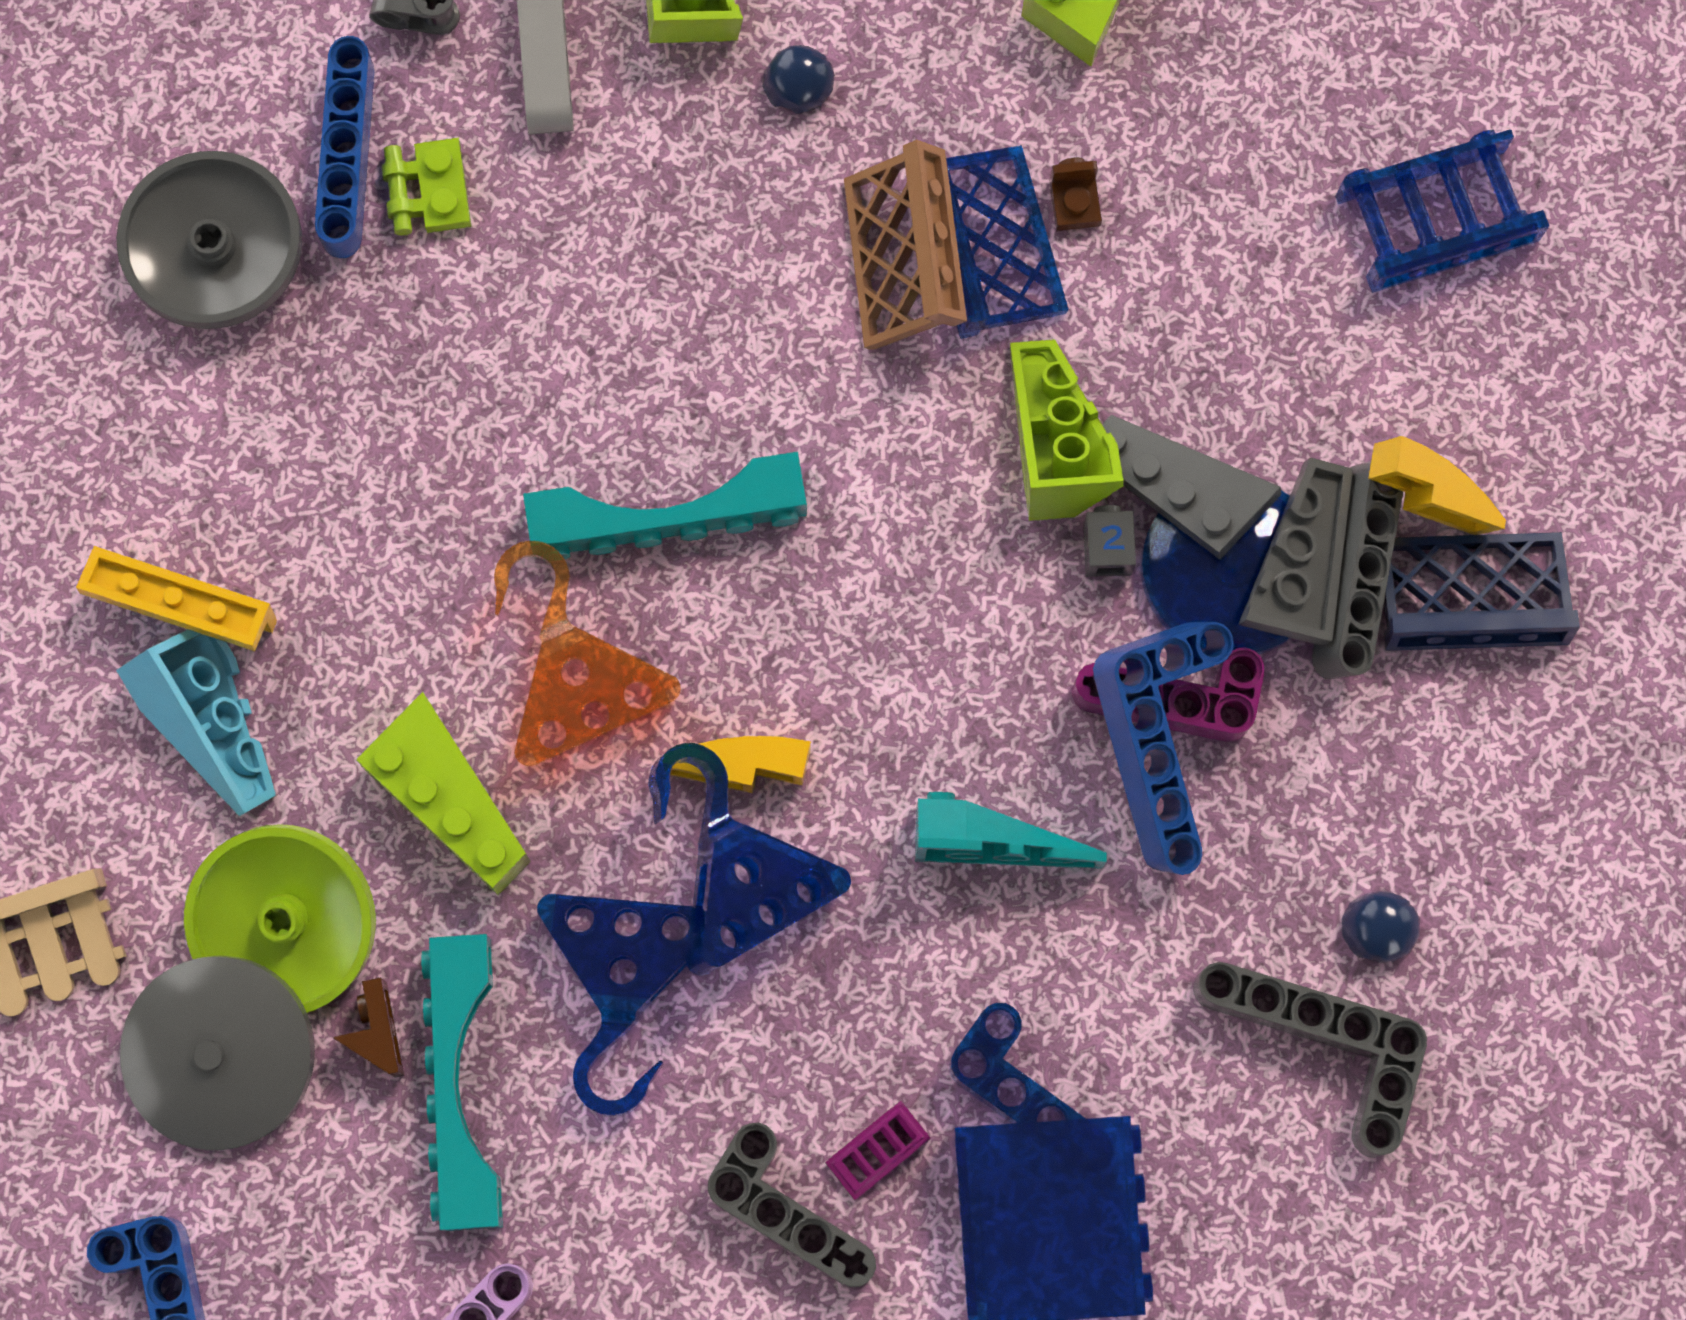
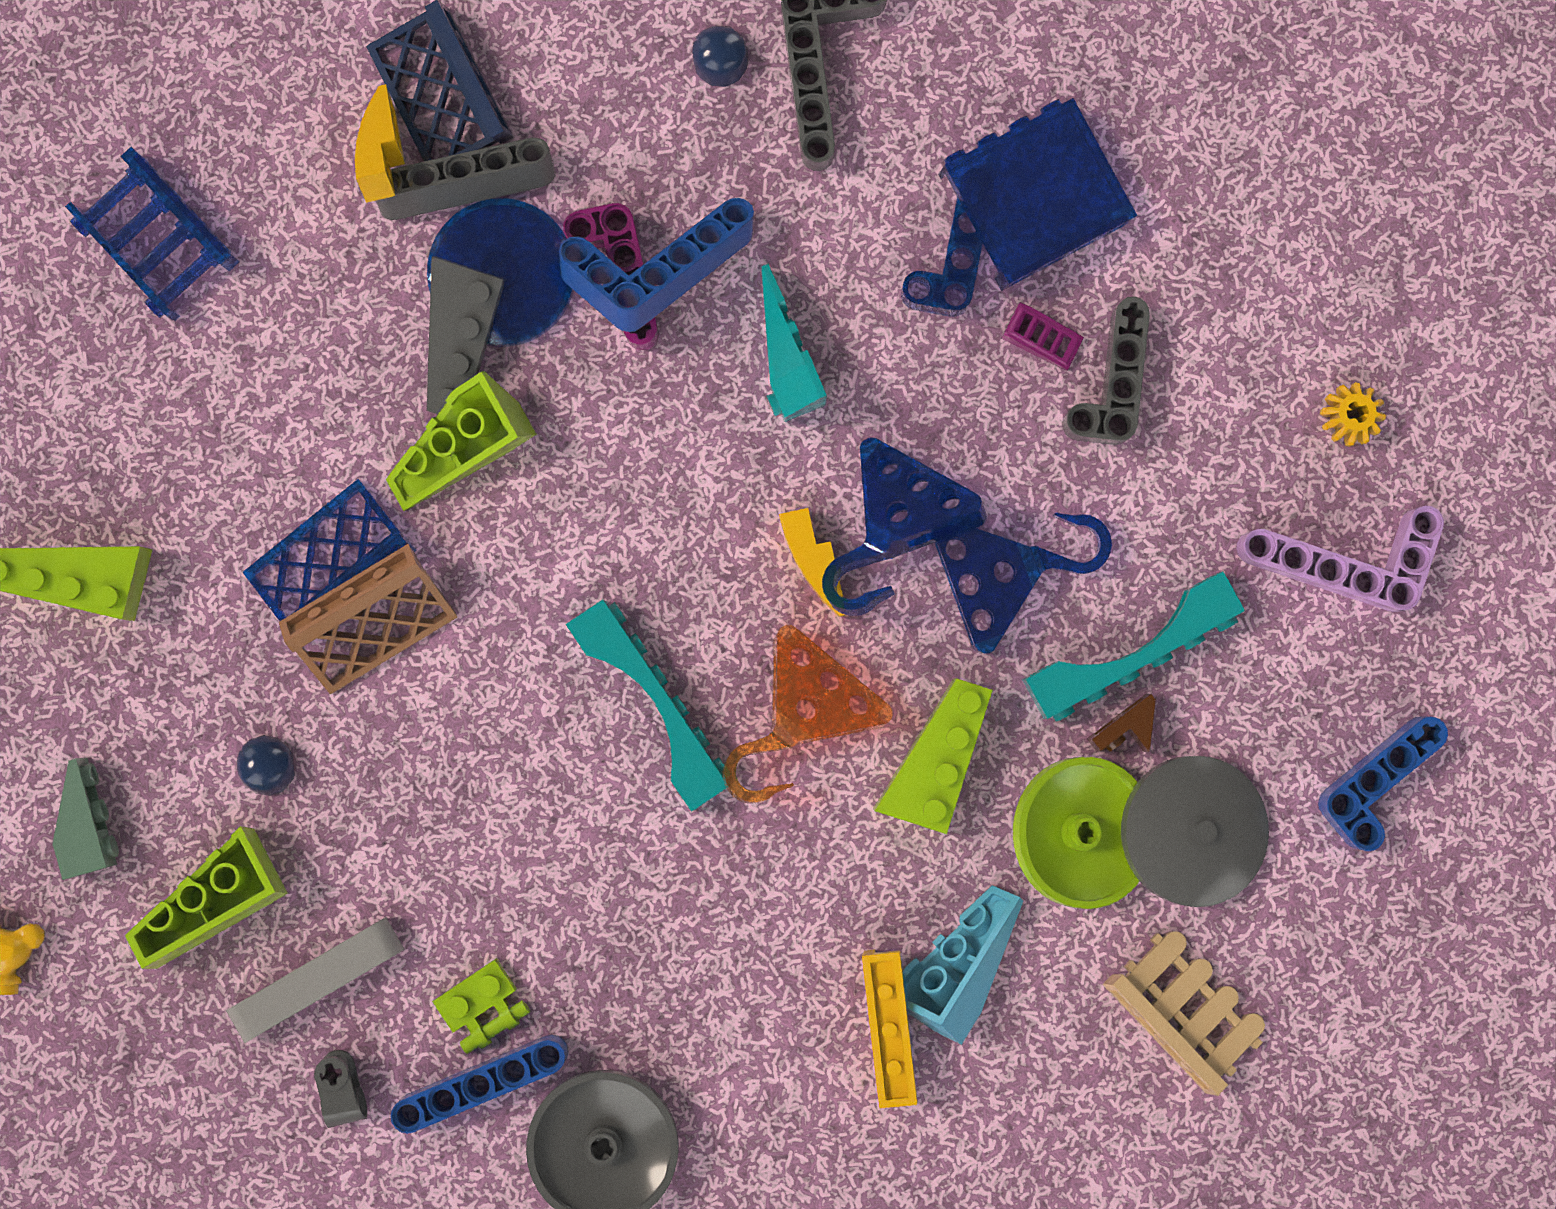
camera: 110 degrees left, 10 degrees up
reddish brown bracket [1049,157,1102,231] -> none
dark grey brick [1083,505,1136,577] -> none
dark grey wing [1238,457,1353,646] -> none

